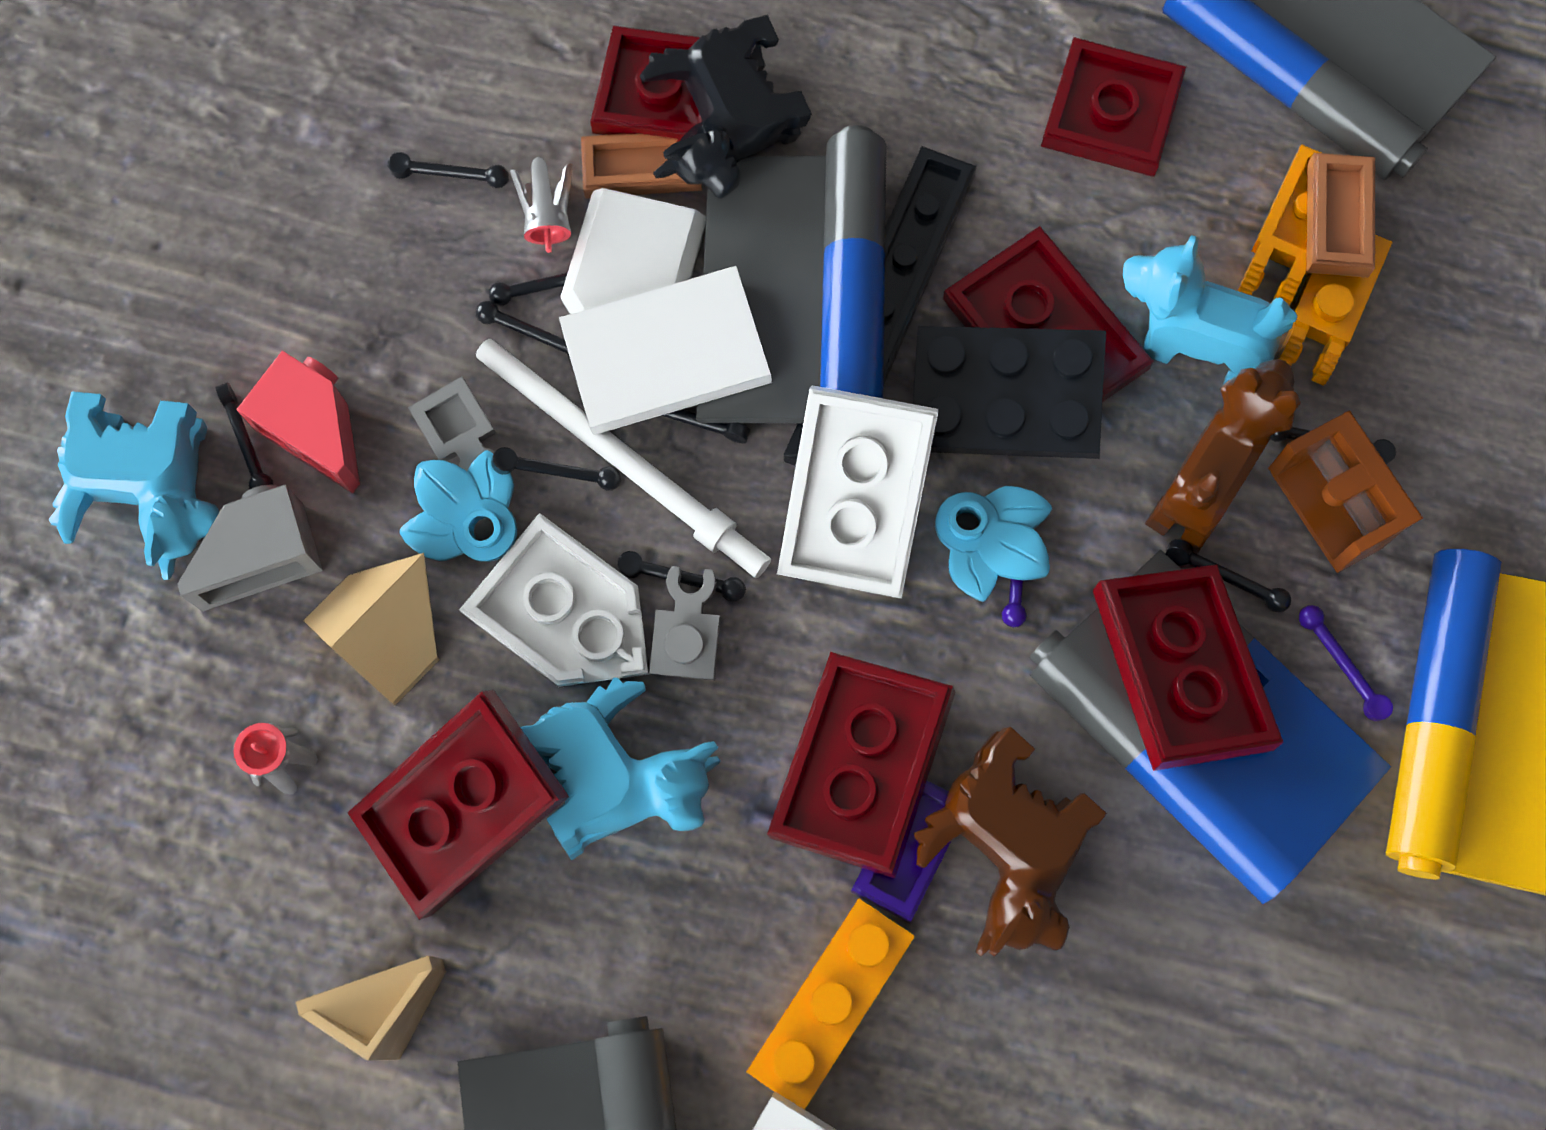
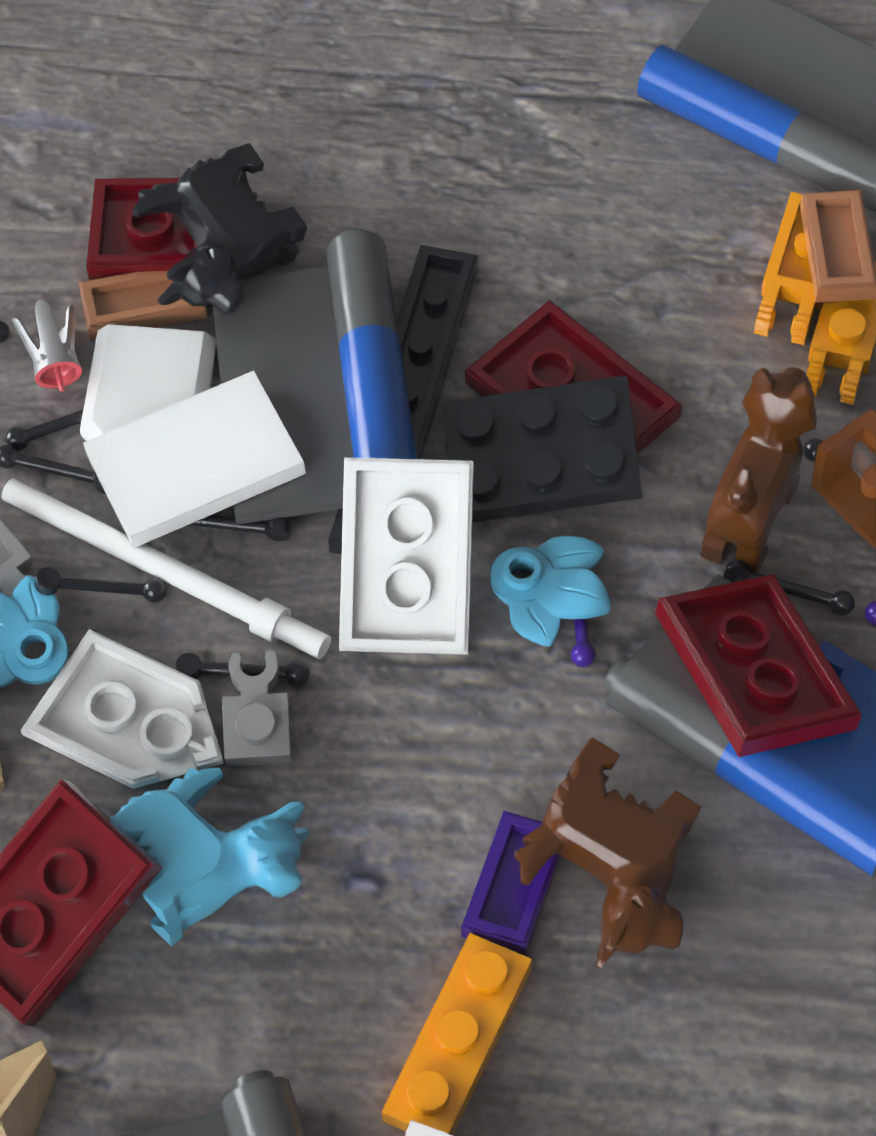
camera: 10 degrees left, 15 degrees down
dark red tile [767,652,955,878] -> none
dark red tile [1041,37,1187,177] -> none
medium azure animal [1123,235,1298,384] -> none

